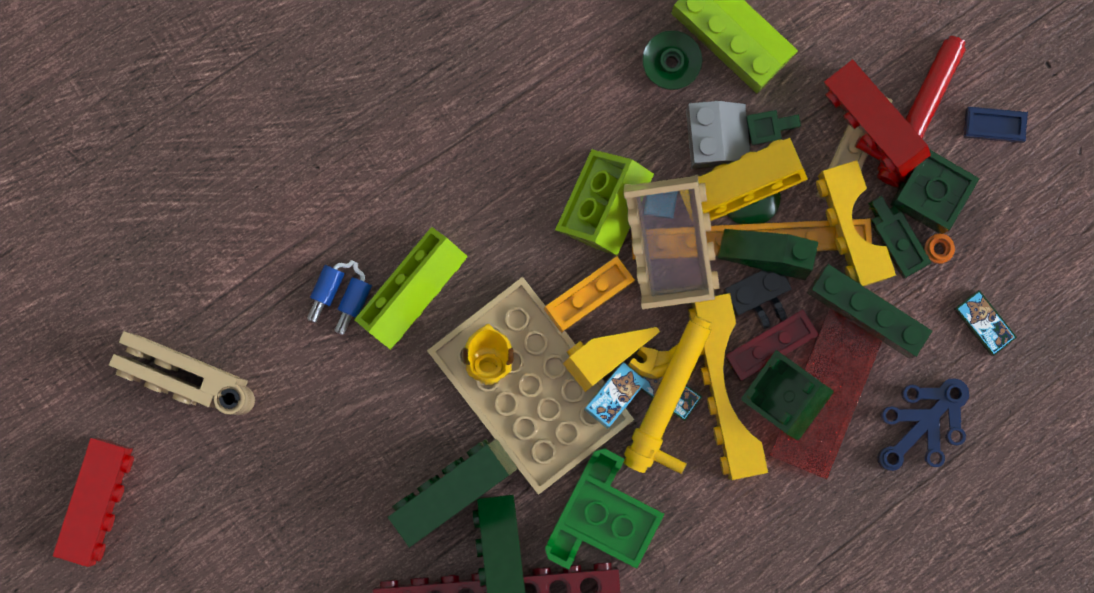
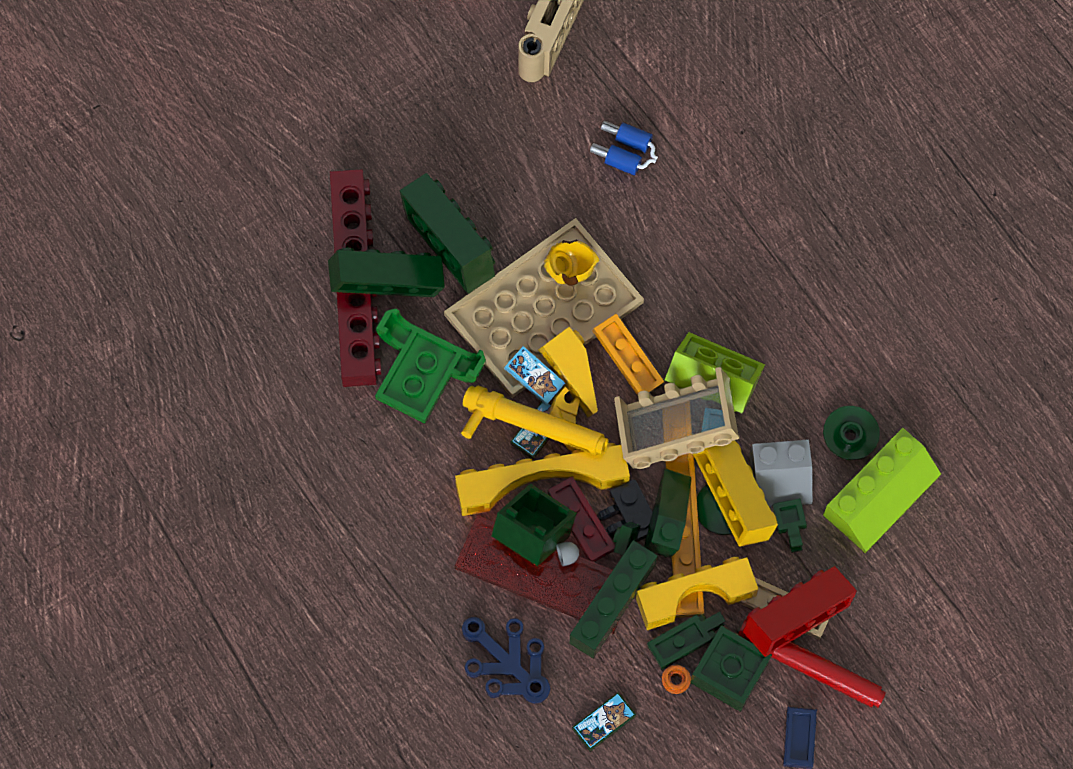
camera: 90 degrees right, 15 degrees down
lime brick [354,227,468,350] -> none
none -> light grey hinge [556,542,579,566]
none -> dark green plate [613,522,641,555]

